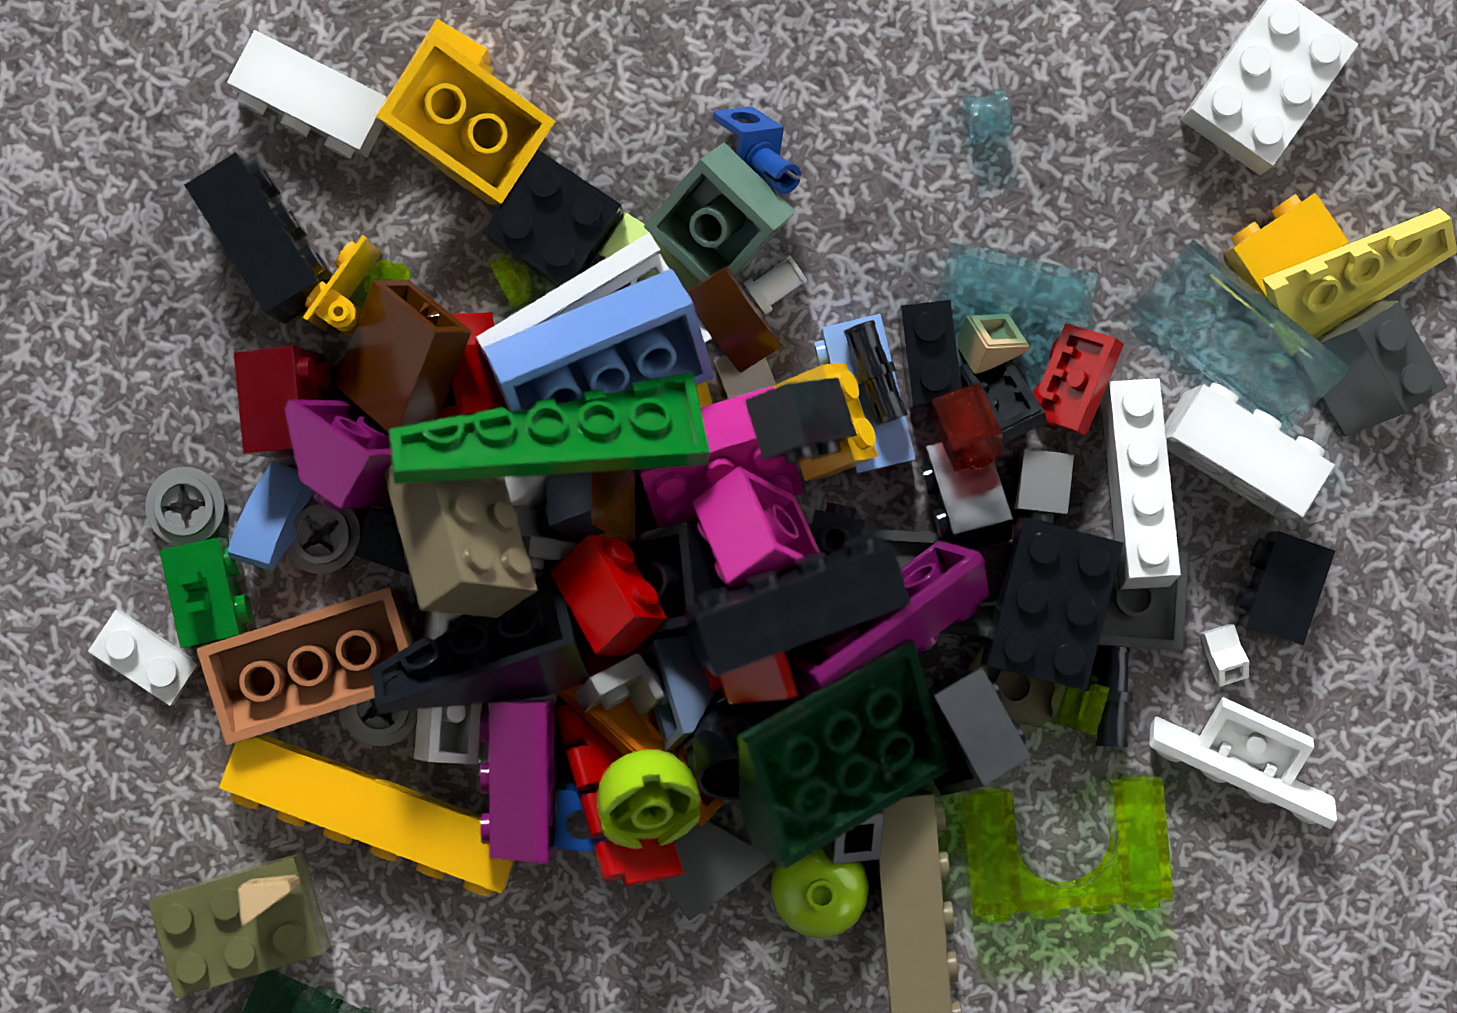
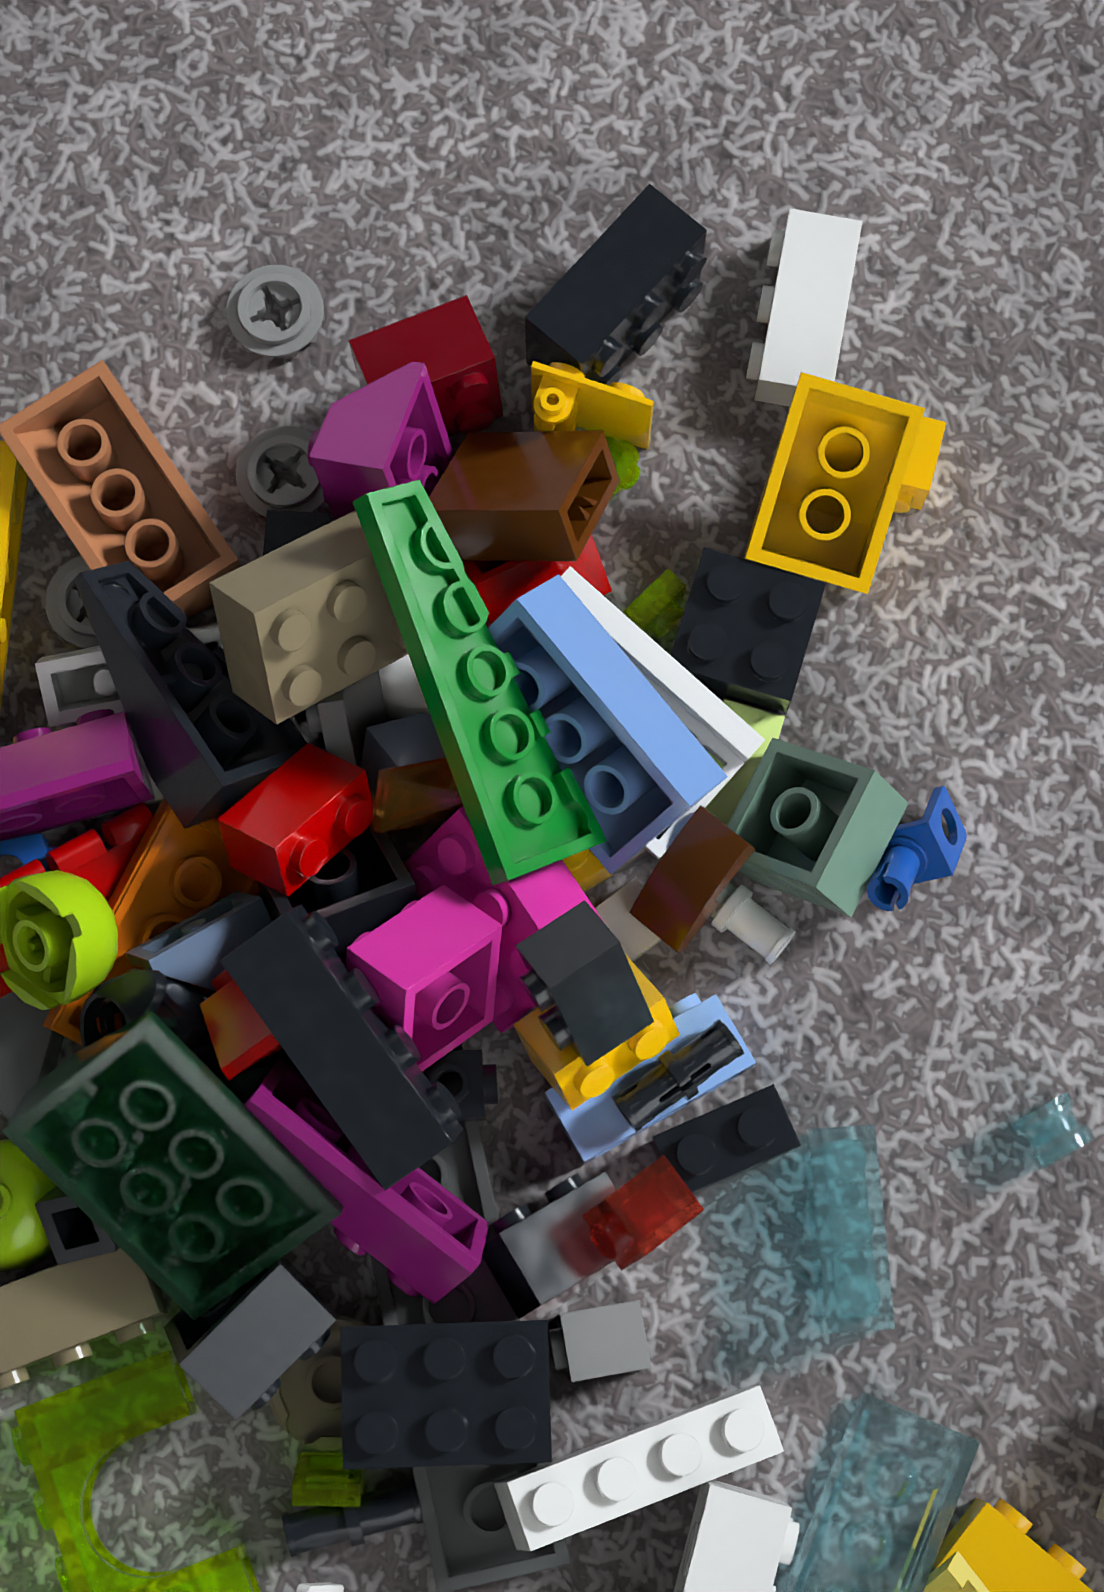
camera: 75 degrees right, 10 degrees down
white plate [88,610,201,706] -> none
green brick [159,537,253,648] -> none
medium blue slope [227,462,315,571] -> none
light grey bracket [574,653,664,716] -> none
tan slope [957,314,1029,374] -> none
black plate [959,360,1047,444] -> none
red bracket [1033,323,1124,436] -> none

